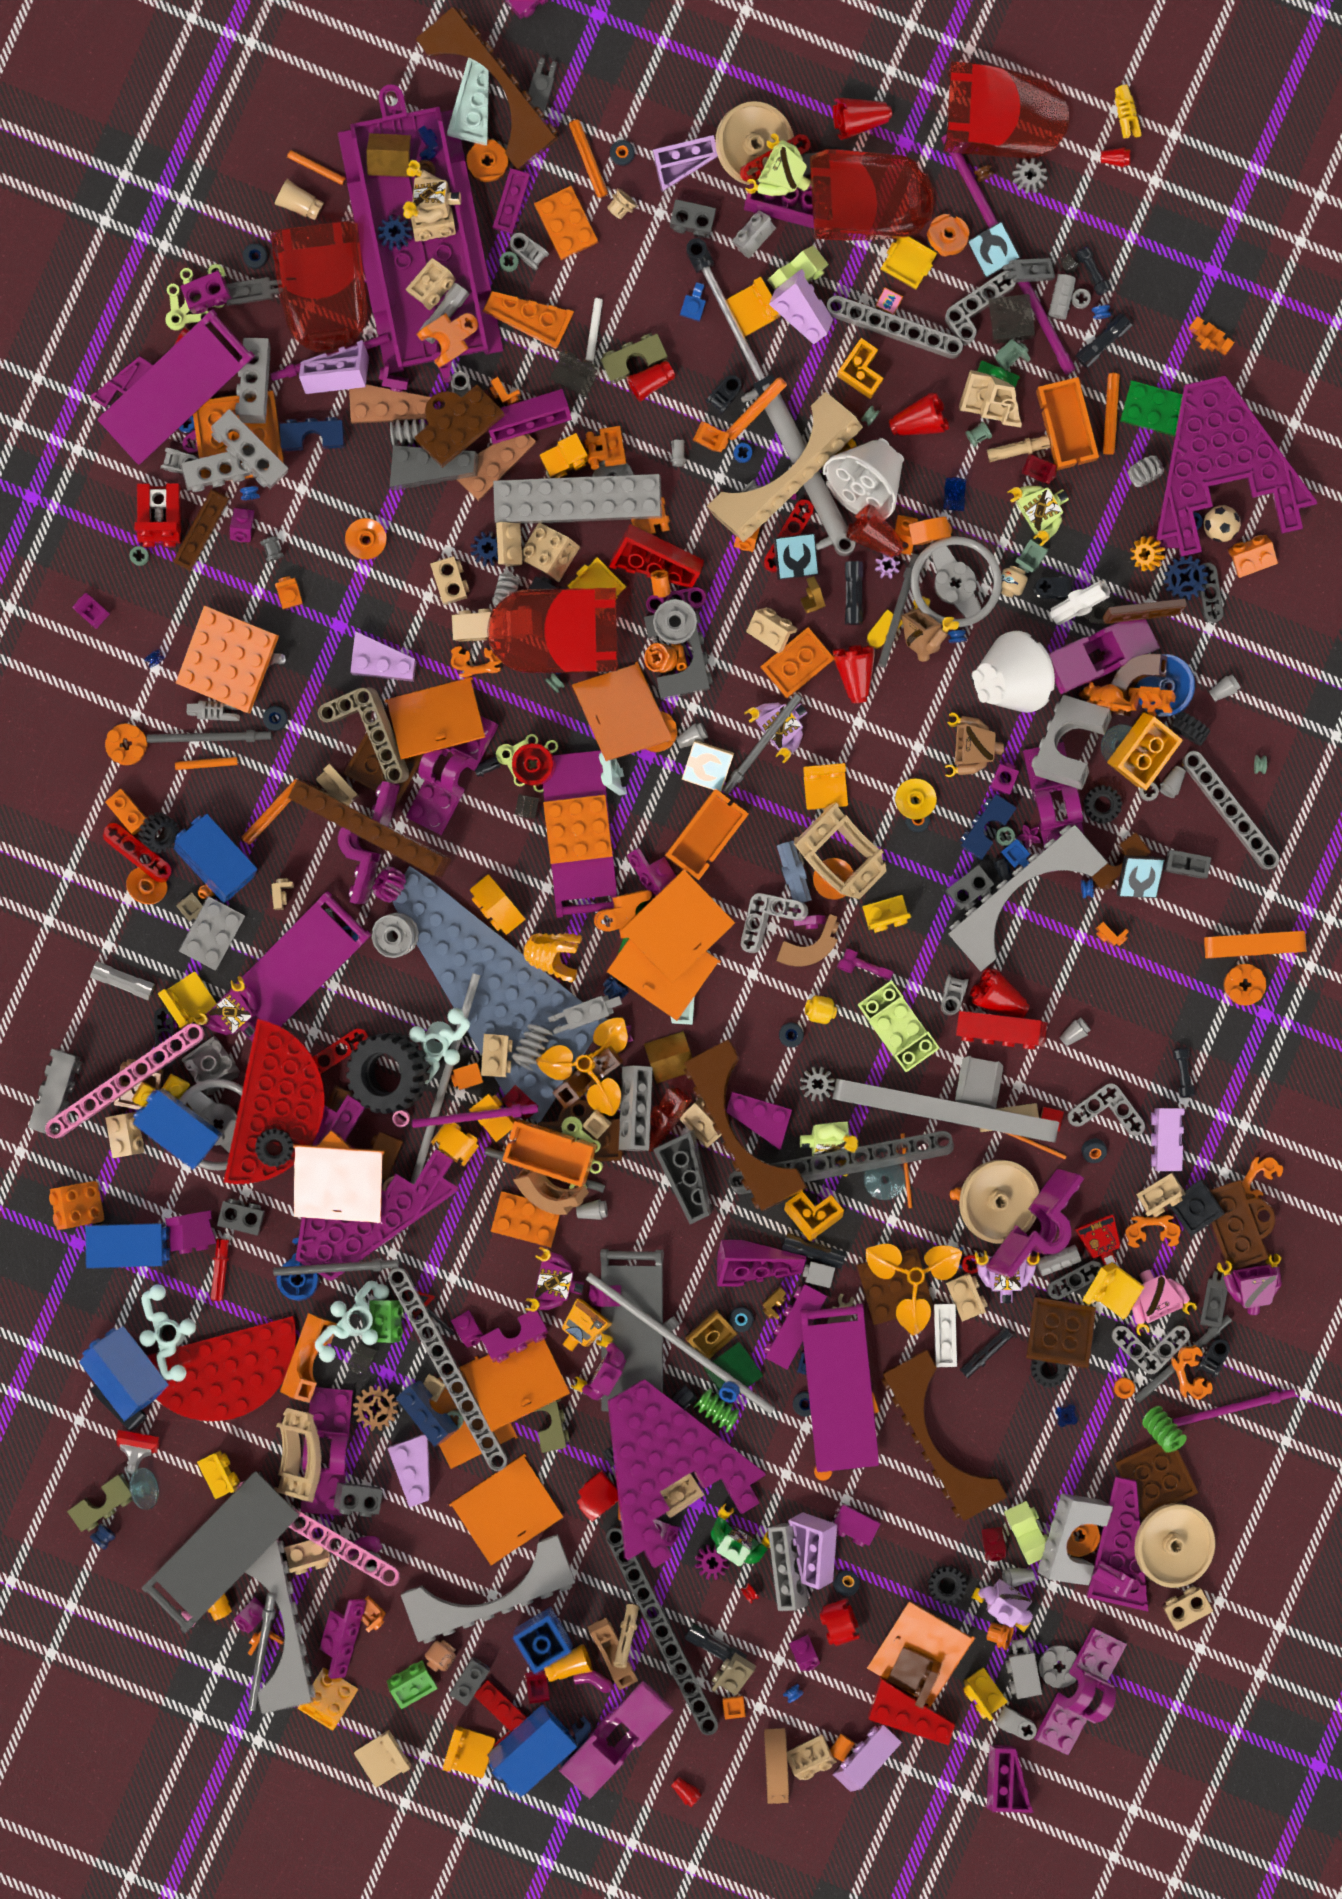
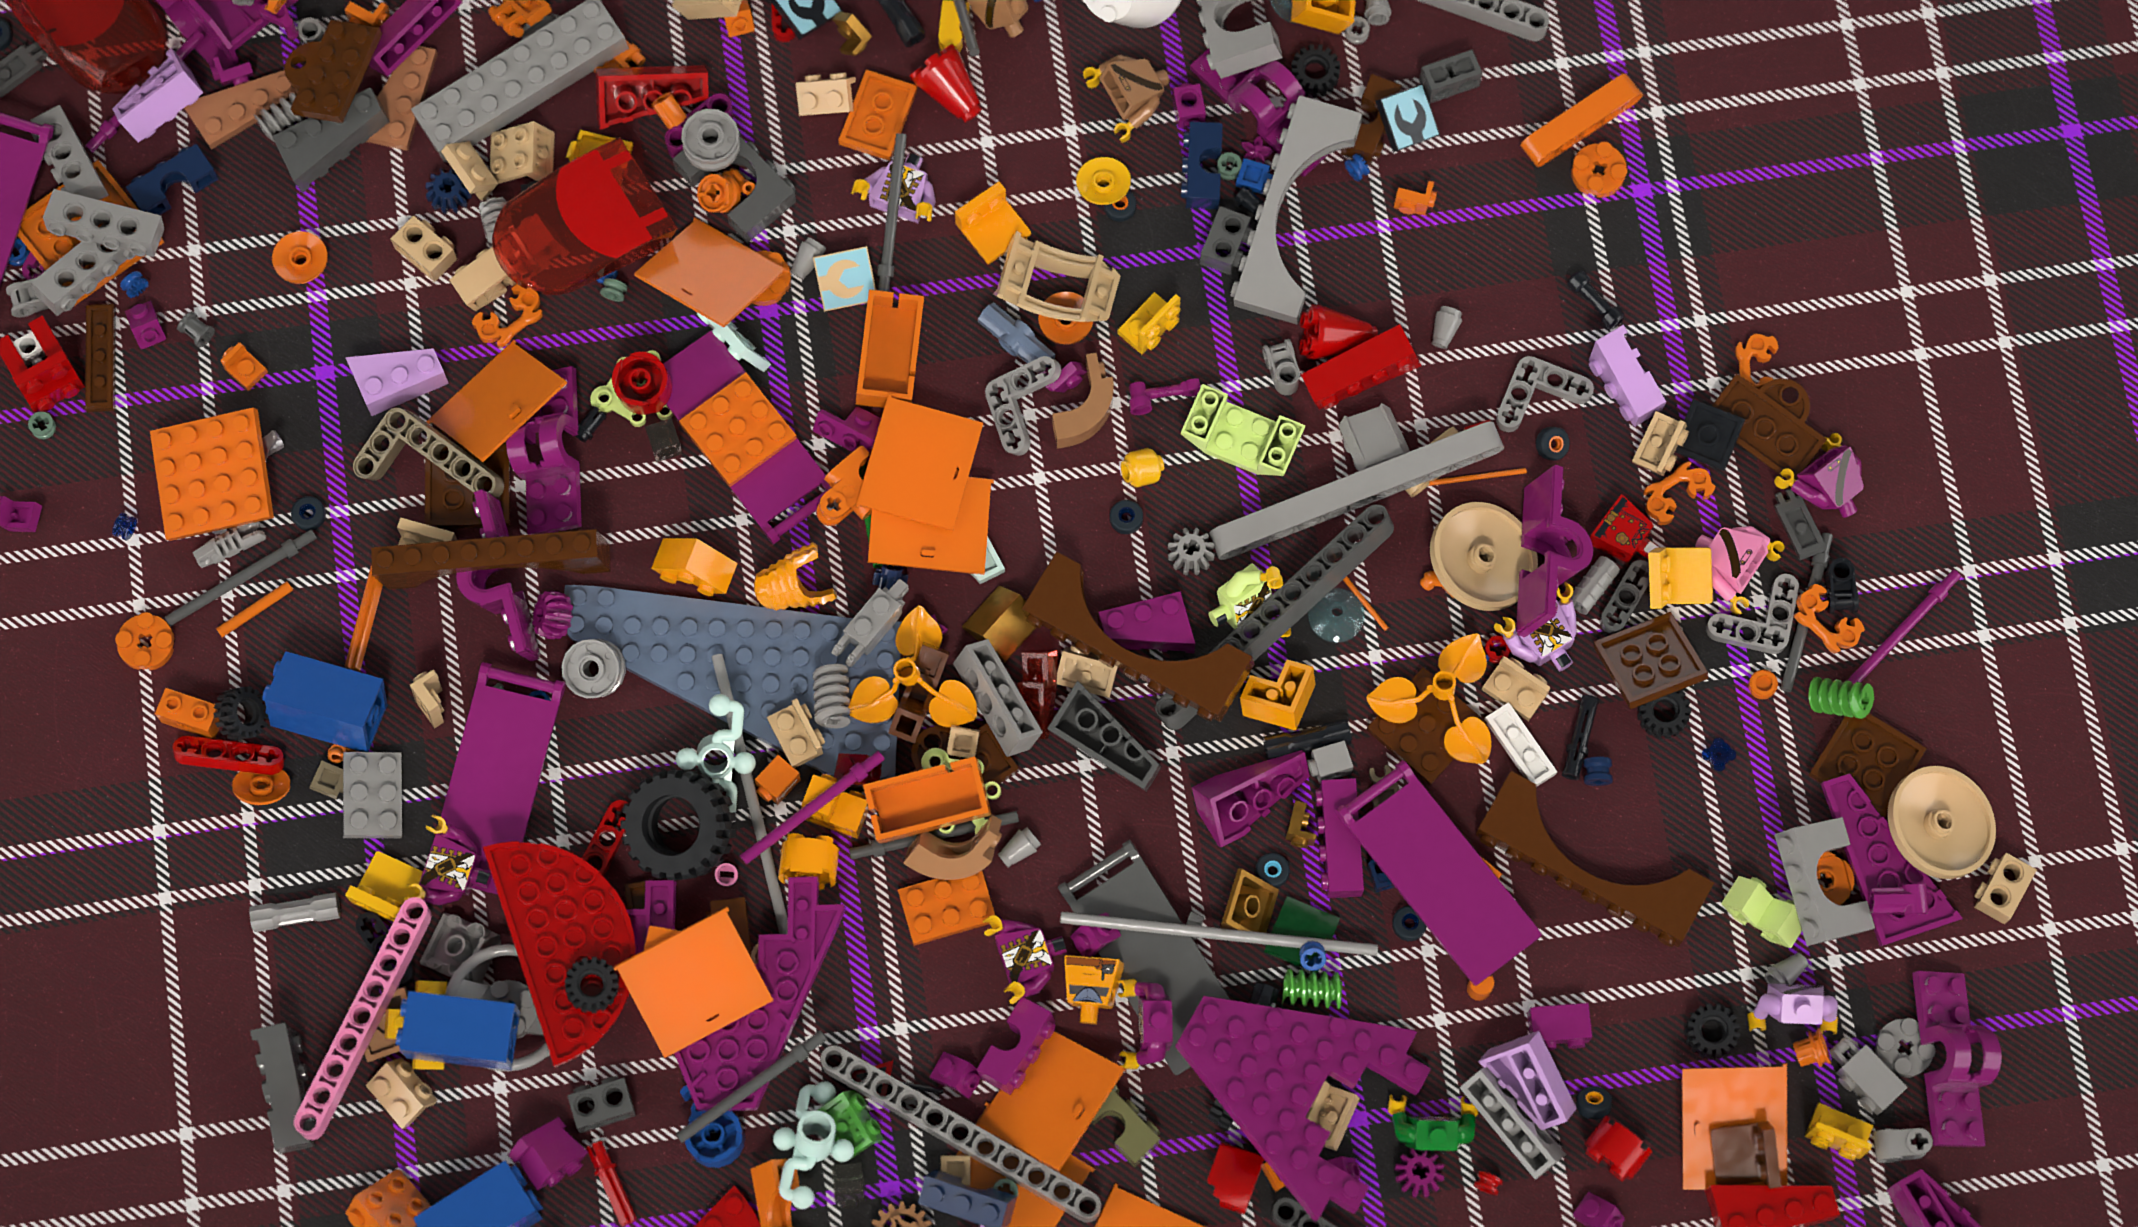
camera: 30 degrees left, 15 degrees down
light orange brick [540,433,588,478] -> none
dark red bracket [981,1527,1006,1562] -> none
none -> dark blue wheel [1583,757,1613,786]

